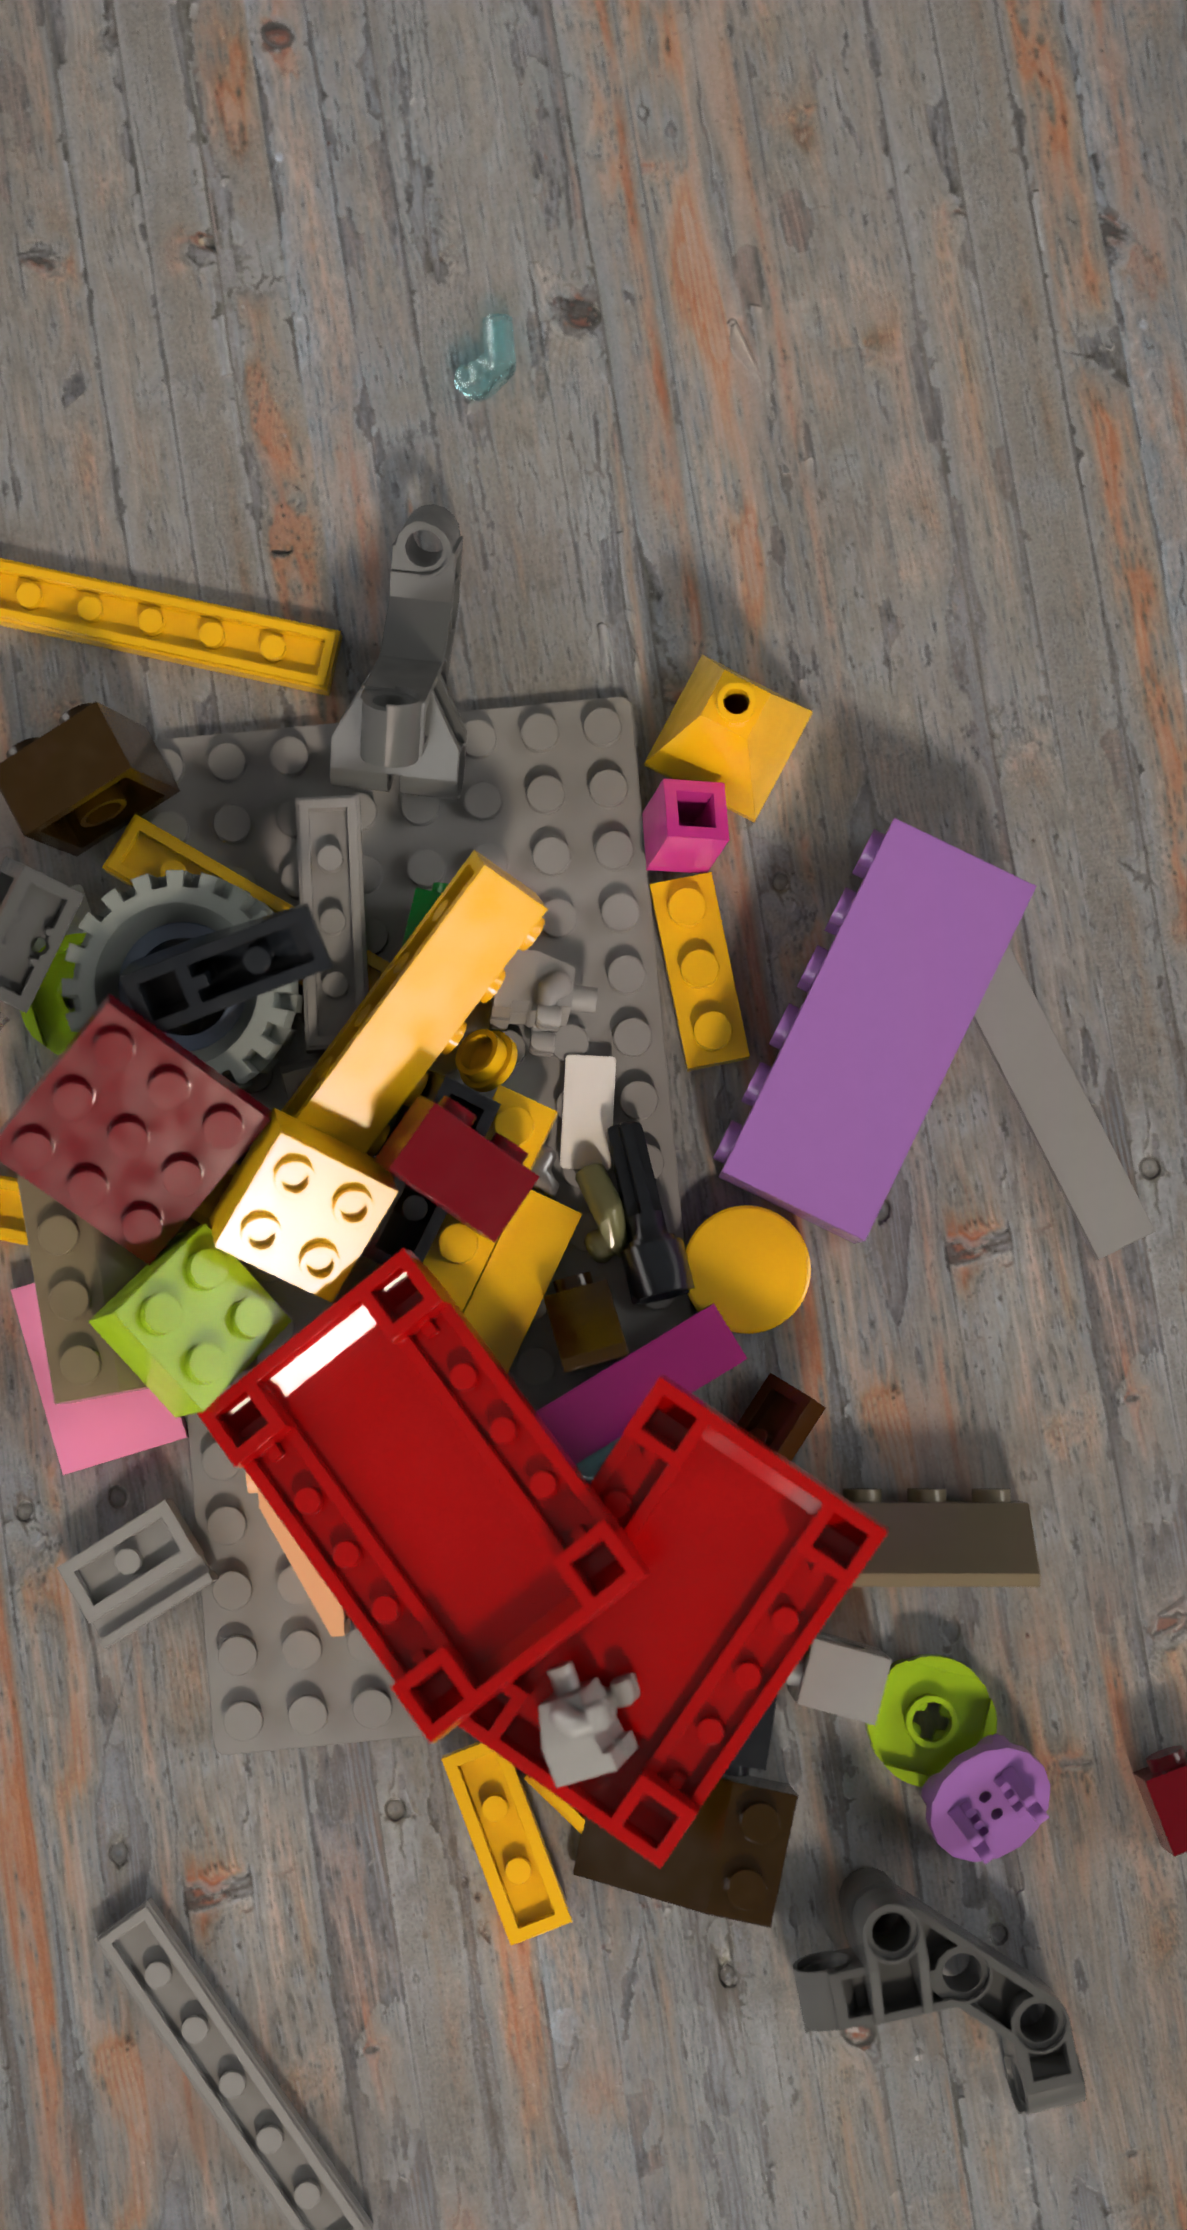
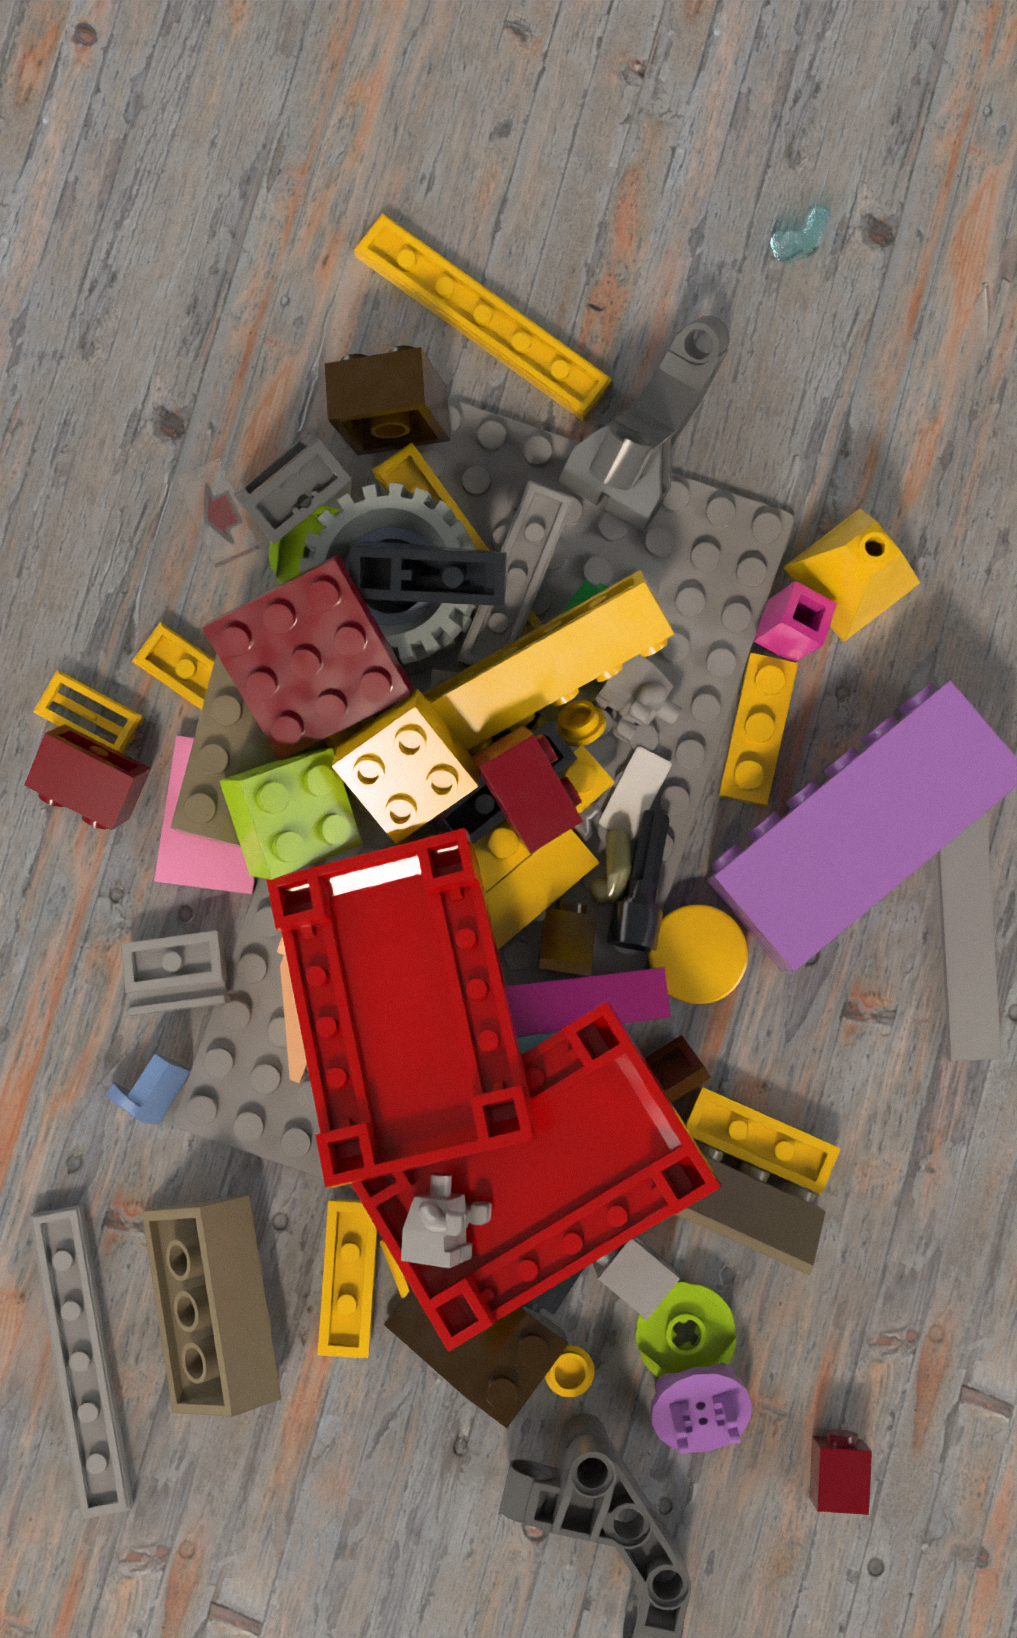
camera: 25 degrees right, 0 degrees up
none -> medium blue tile [106,1054,191,1124]
none -> dark tan slope [142,1195,281,1417]
none -> yellow plate [545,1344,595,1397]
none -> yellow plate [684,1086,841,1195]

